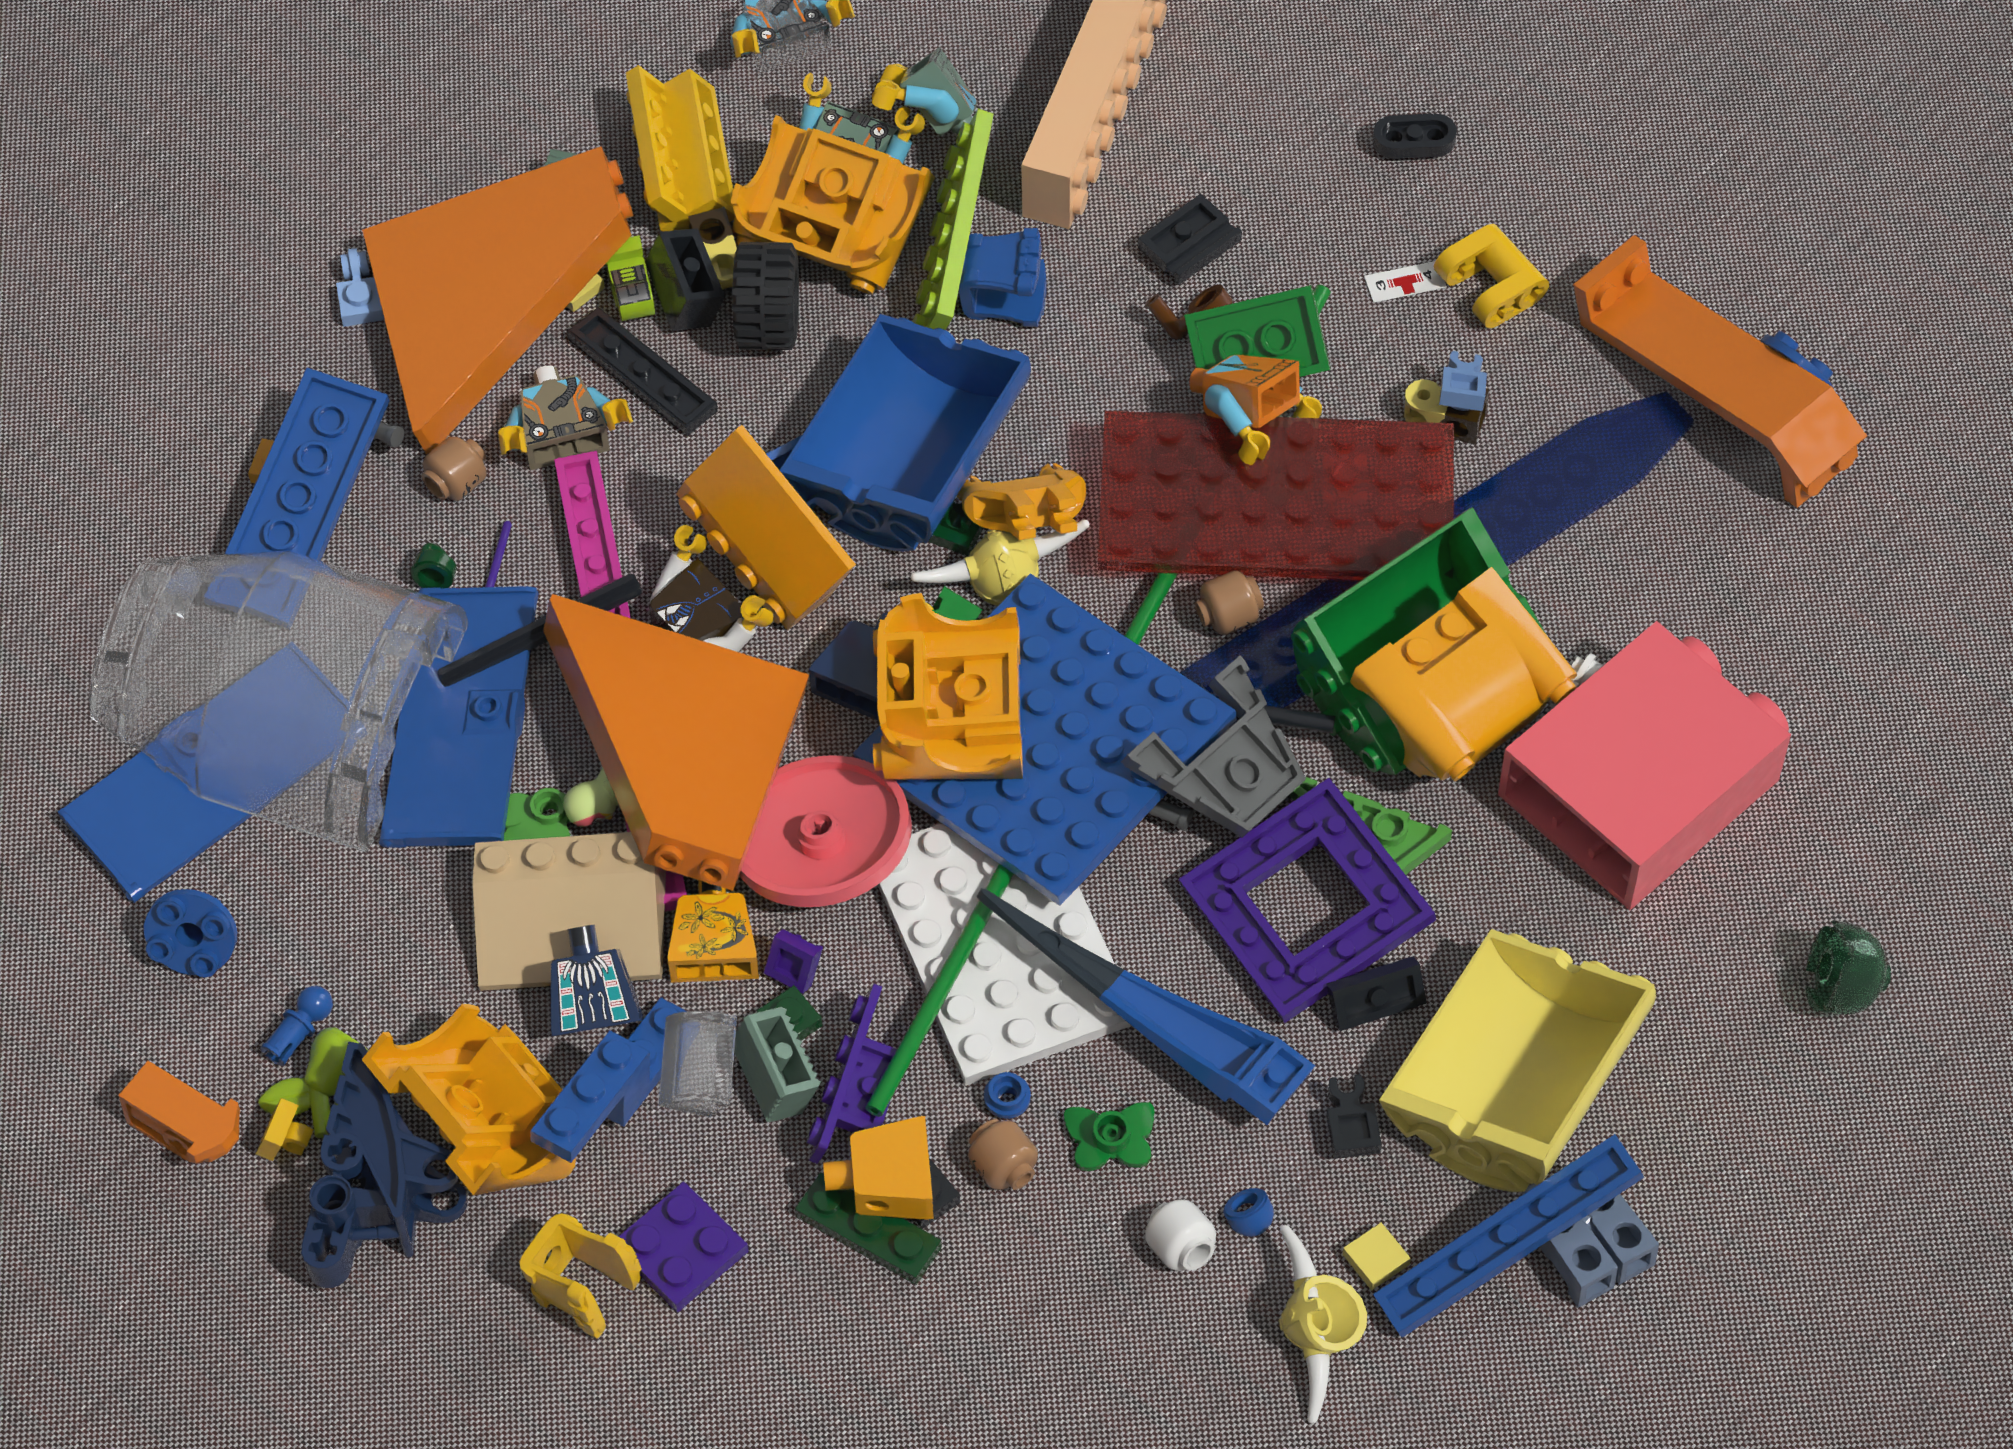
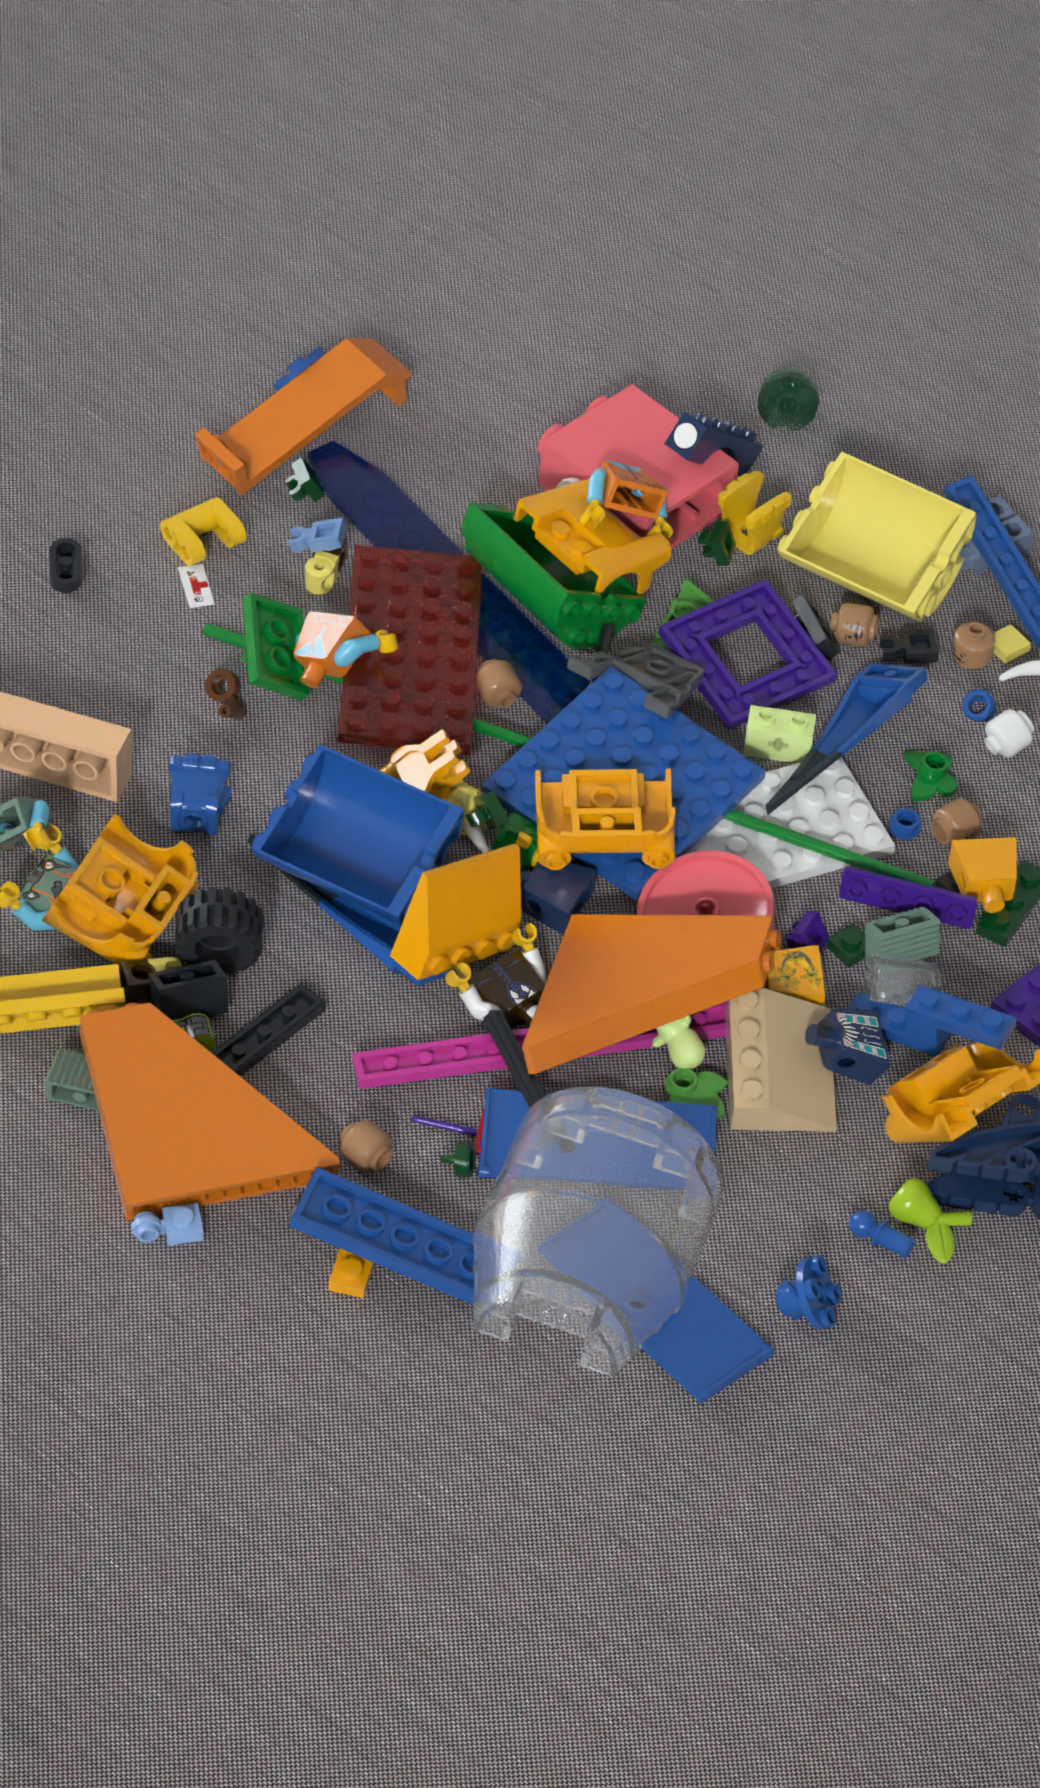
camera: 95 degrees left, 10 degrees down
orange piece [118,1061,240,1164] -> none
yellow tile [255,1098,314,1161] -> none
torso [498,366,633,470] -> none
lime plate [912,109,994,330] -> none
black plate [1138,194,1242,285] -> none
none -> dark green tile [284,458,326,502]
none -> dark green tile [465,791,509,829]
none -> torso [580,459,673,540]
none -> dark blue arch [664,411,764,476]
none -> dark green tile [698,521,736,566]
none -> yellow piece [717,471,792,555]
none -> yellowish green brick [743,705,816,763]
none -> medium nougat head [830,602,879,647]
none -> medium nougat head [951,622,996,670]

